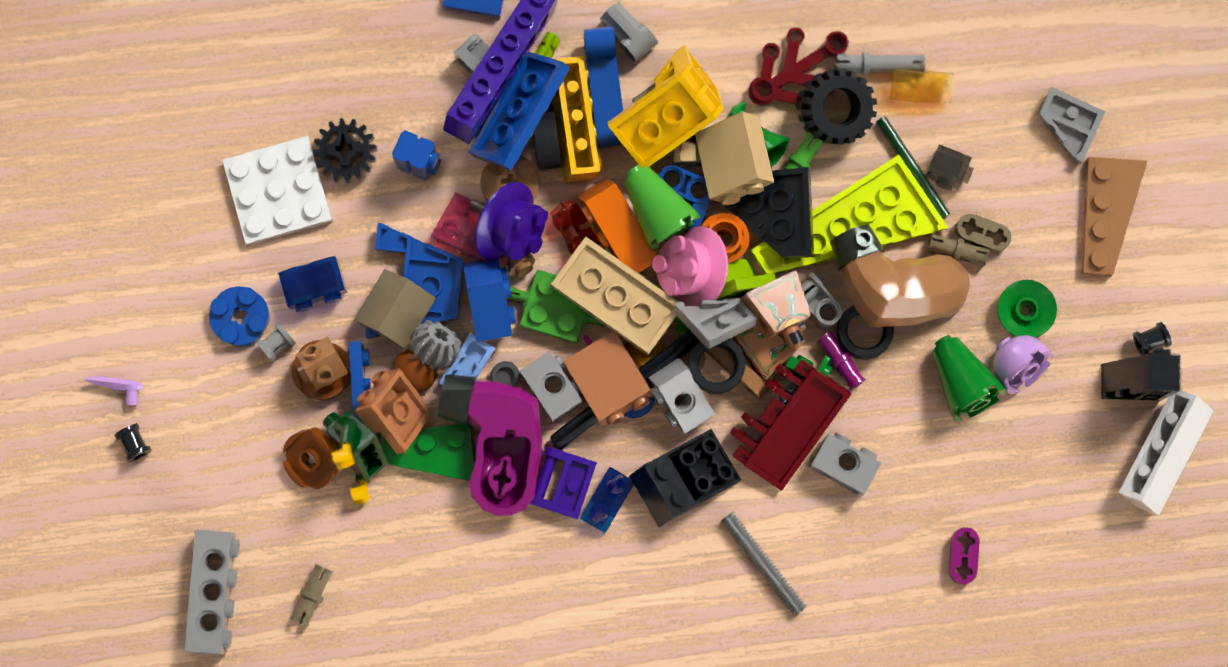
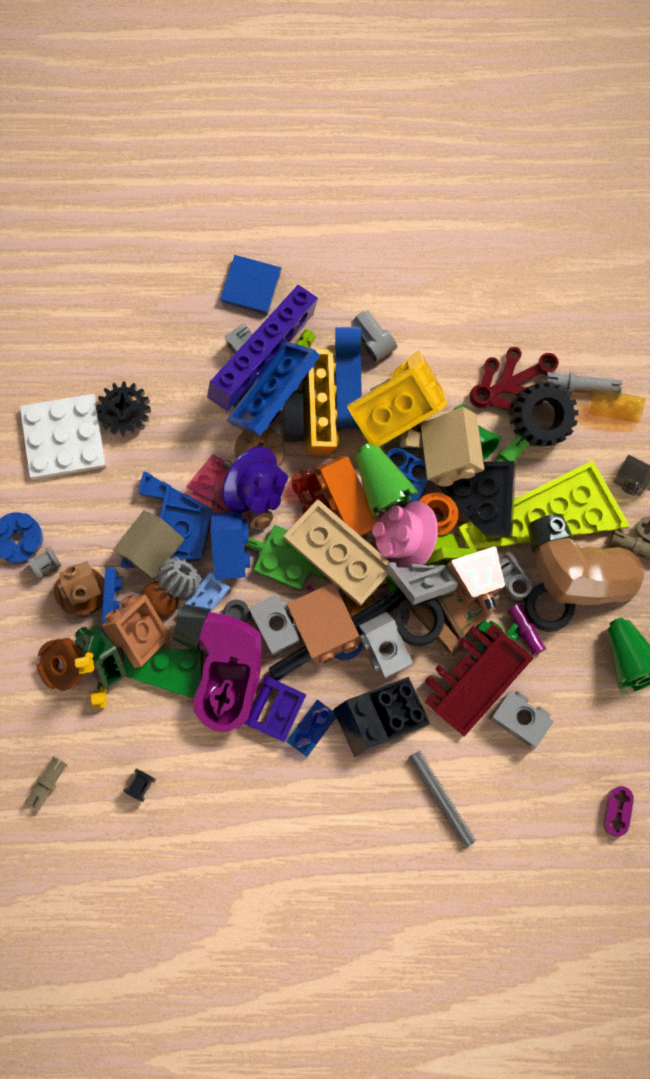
camera: 10 degrees right, 5 degrees down
clear blue brick [278,256,348,312] -> none
blue brick [392,130,442,181] -> none
dark green bar [876,116,950,219] -> none
none -> black bush [123,768,156,802]

